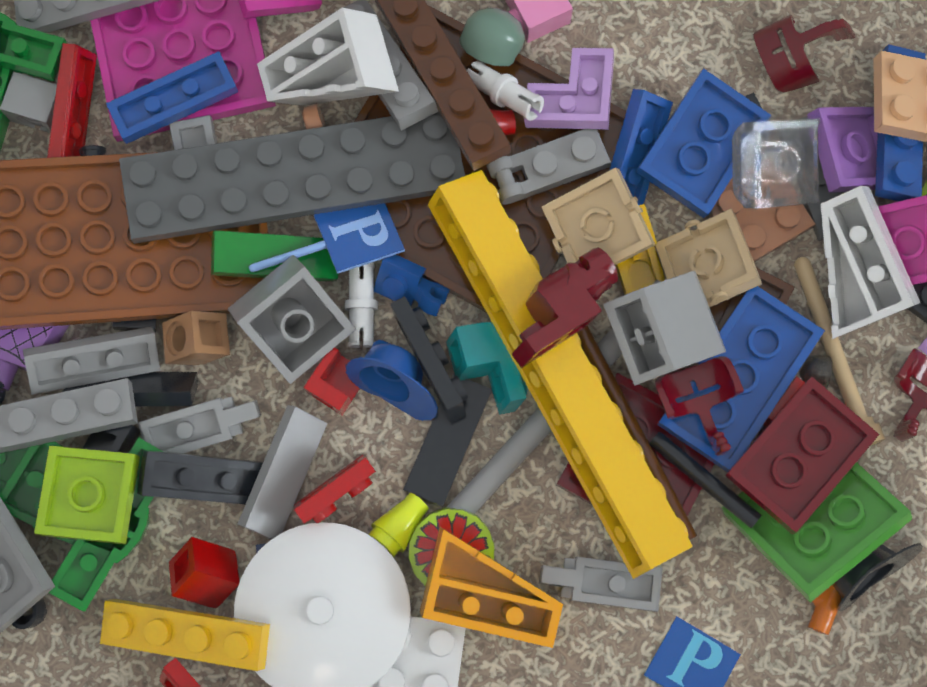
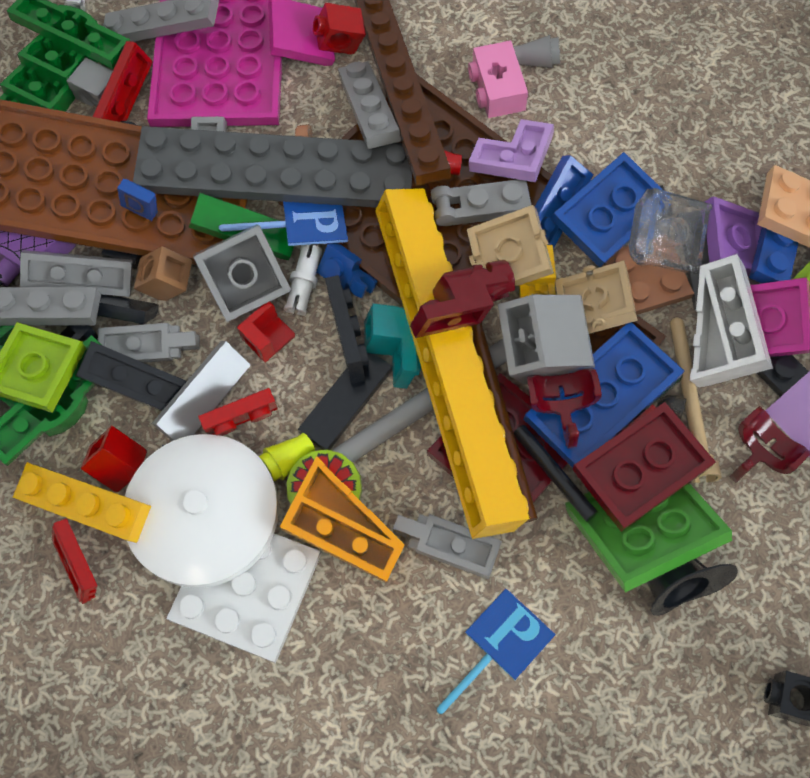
camera: 15 degrees right, 10 degrees down
blue plate [106,51,239,144] -> none
white wedge [257,7,399,105] -> none
blue piece [346,340,438,421] -> none
sand green hair [459,8,525,66] -> none
white pin [467,61,544,121] -> none
dark red helmet [753,15,855,93] -> none
orange arm [808,585,841,635] -> none
none -> blue tile [117,179,158,221]

